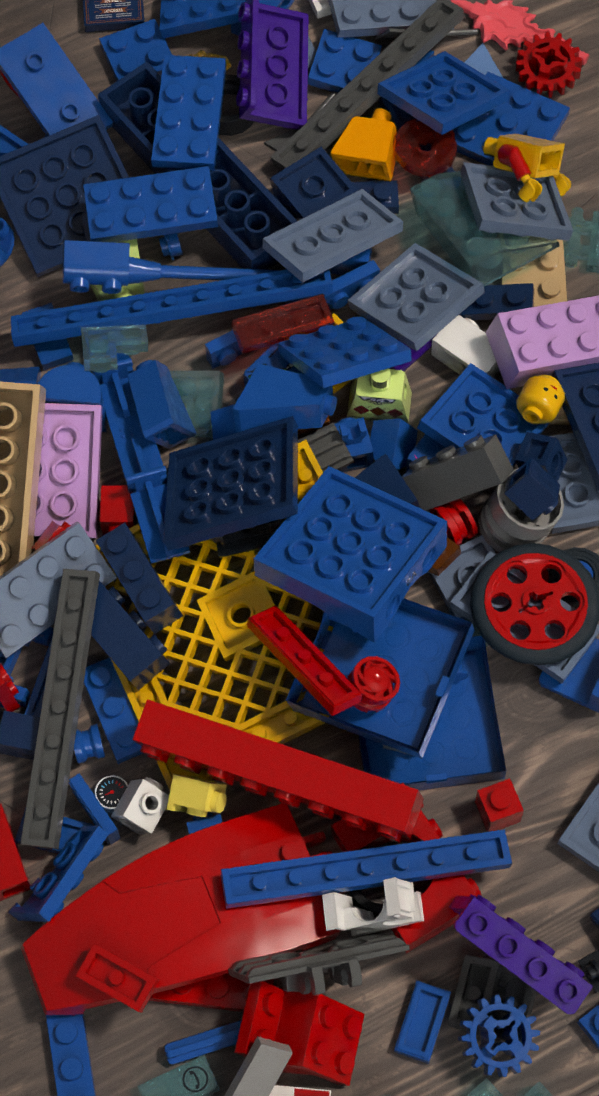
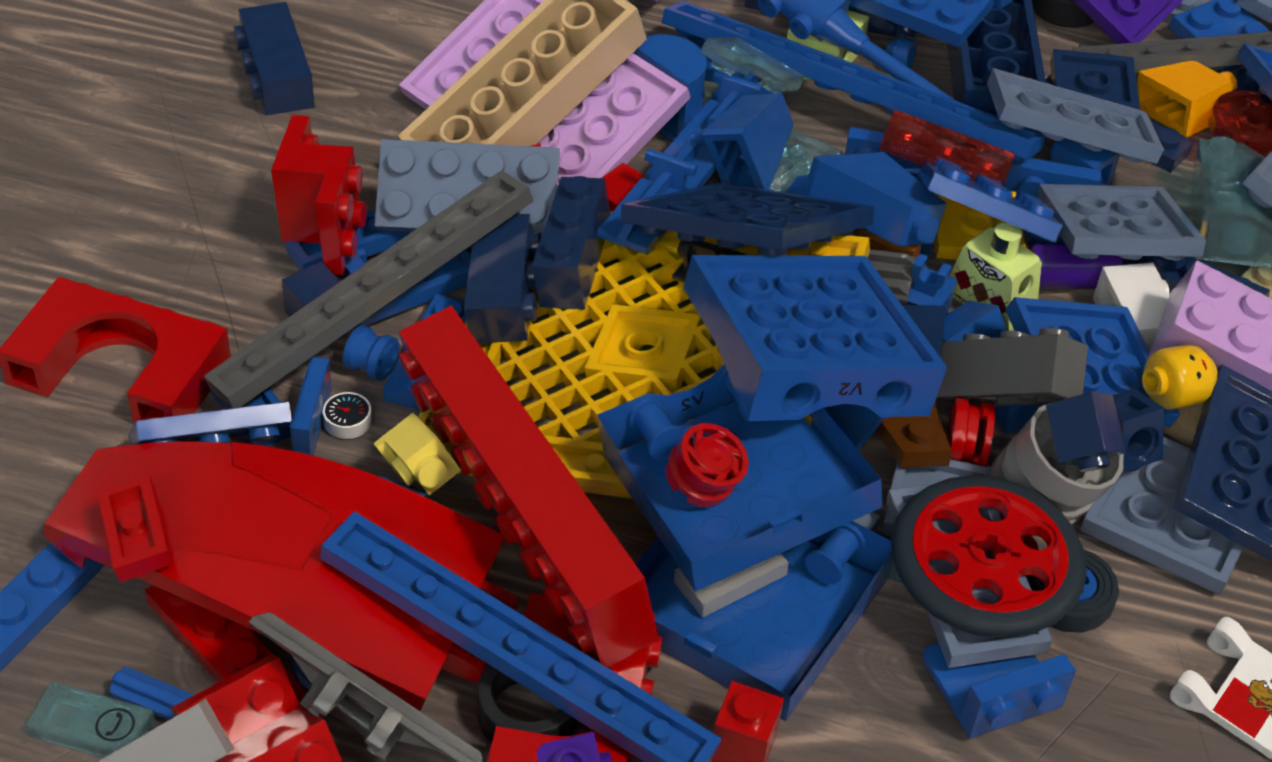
camera: 35 degrees right, 20 degrees down
white brick [111,777,169,835] -> none
red tile [247,605,362,716] -> none
white piece [322,877,424,937] -> none

